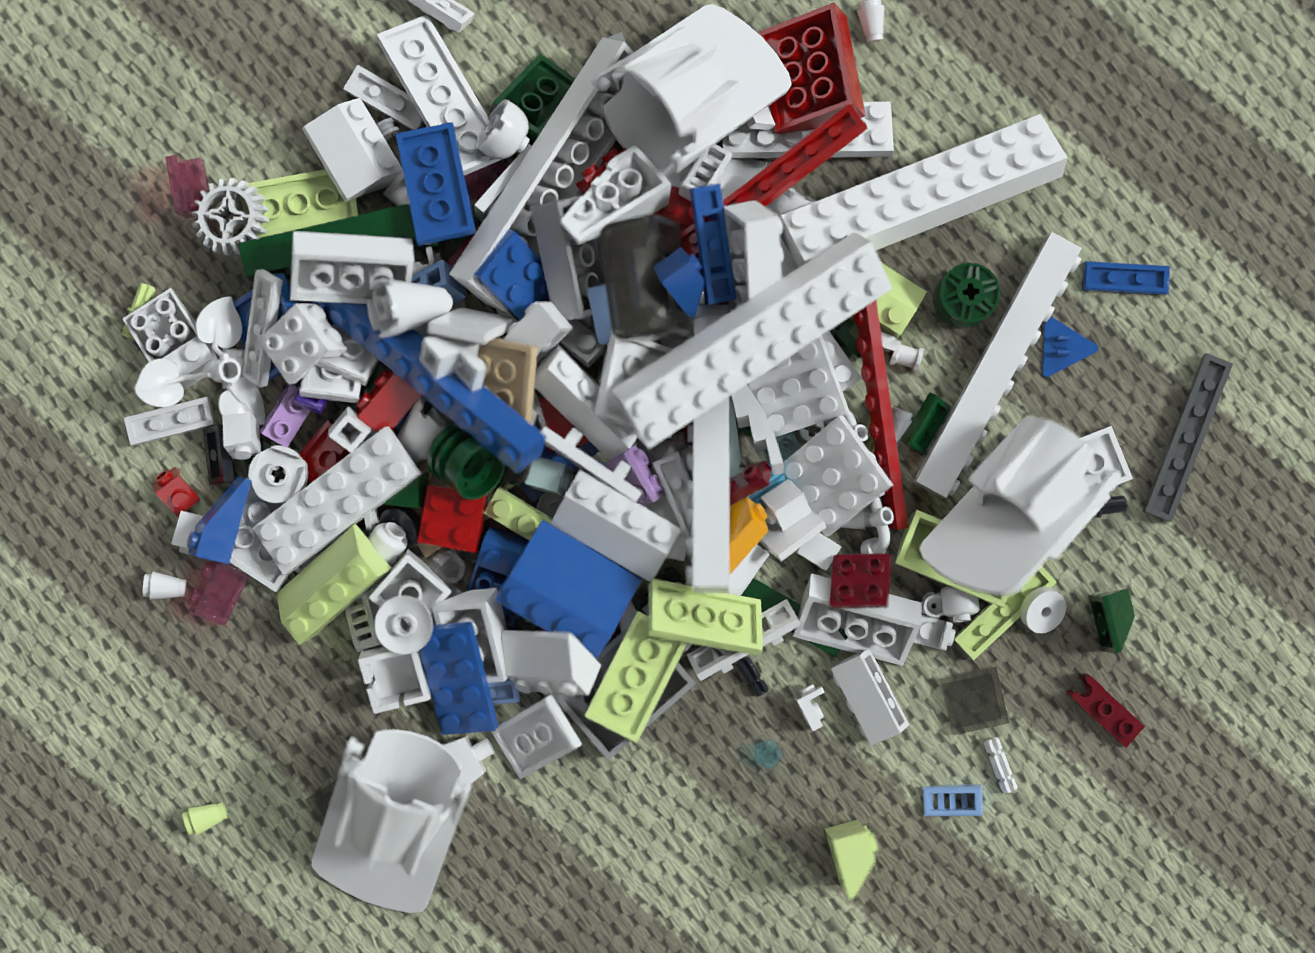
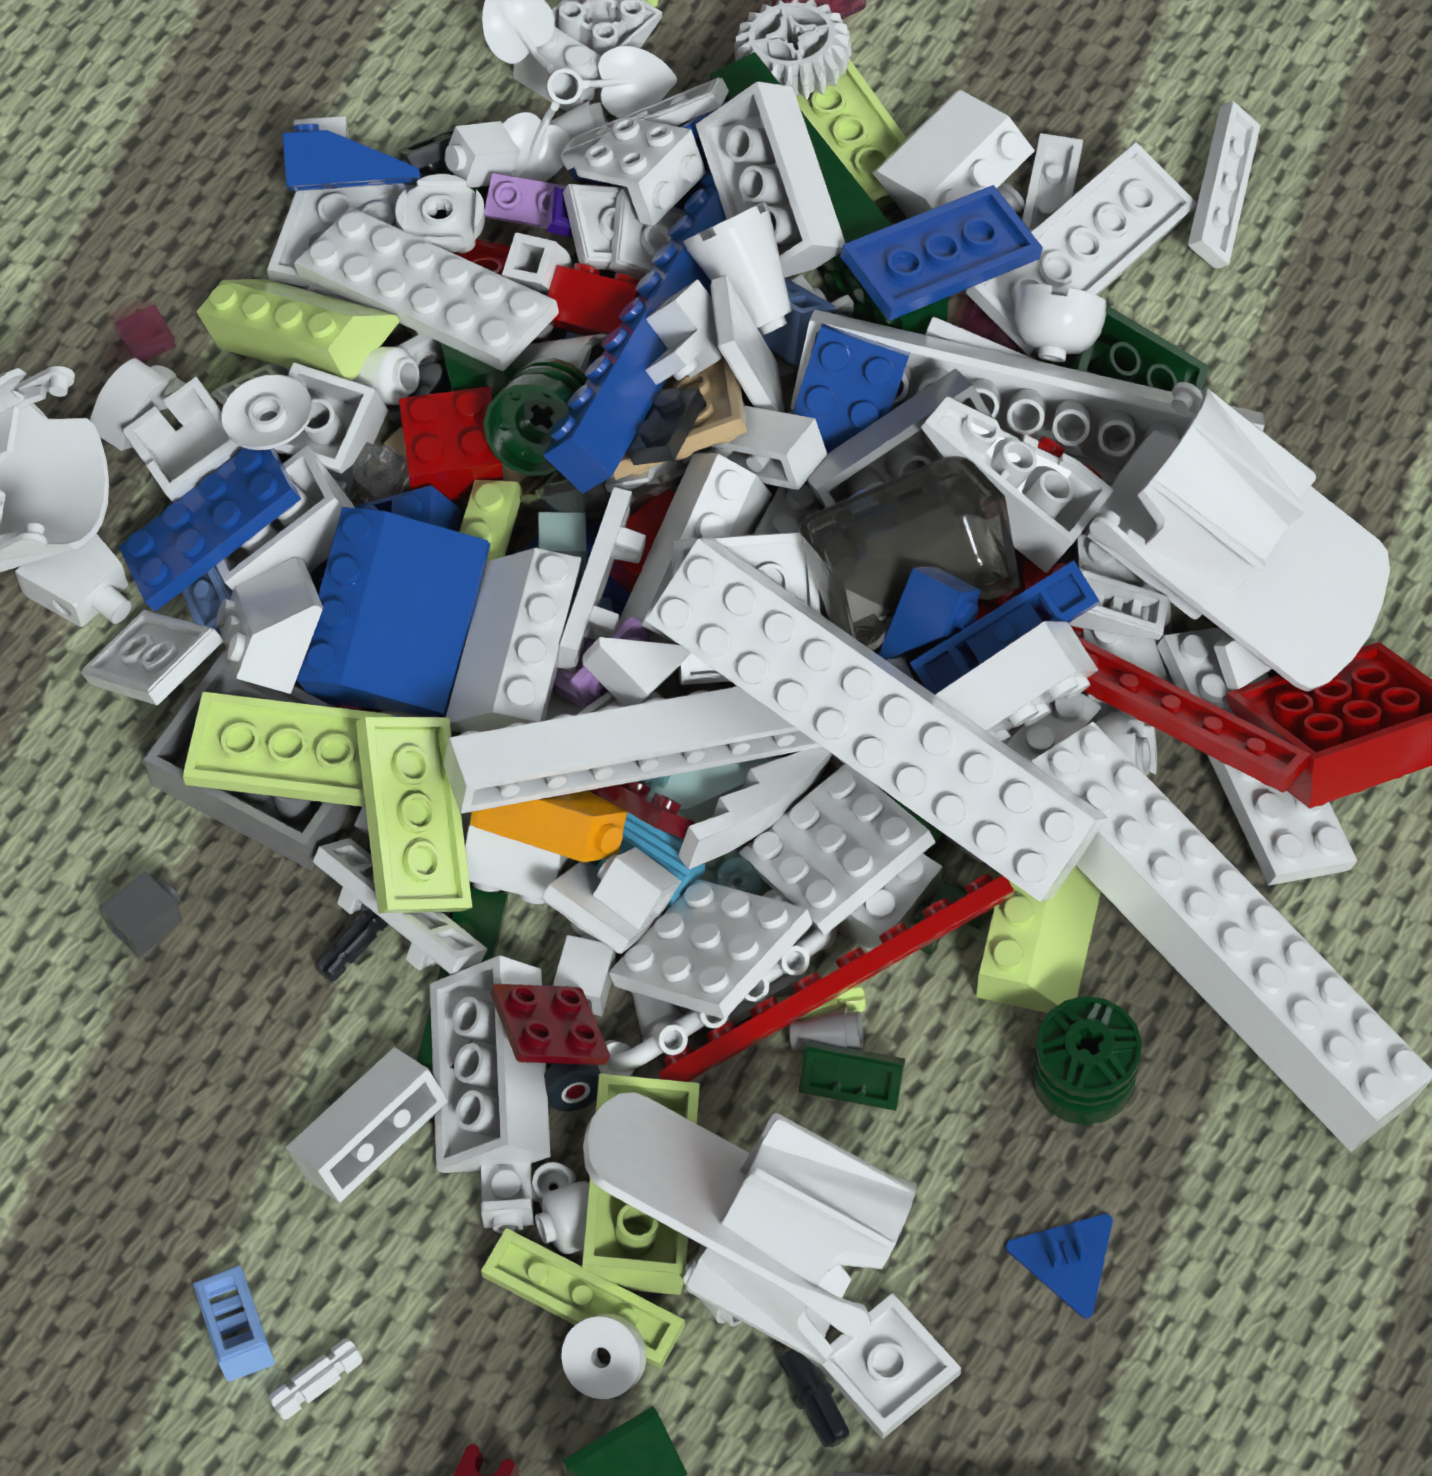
camera: 75 degrees right, 25 degrees down
white plate [124,397,216,446] -> none
white cone [143,571,186,600] -> none
red bracket [153,467,200,517] -> none
clear pink bracket [188,560,249,626] -> none
clear light blue plate [754,740,783,768] -> none
white bracket [794,684,824,731] -> none
yellowish green slope [825,820,878,899] -> none
white connector [881,332,924,372] -> none
white brick [912,232,1082,499] -> none
clear smoke tile [939,666,1009,736] -> none
blue tile [1082,261,1170,295] -> none
none -> white brick [90,358,186,451]
none -> dark grey brick [100,871,183,958]
none -> clear pink plate [114,304,176,362]
none -> white slope [582,637,690,707]
none -> black plate [627,387,705,465]

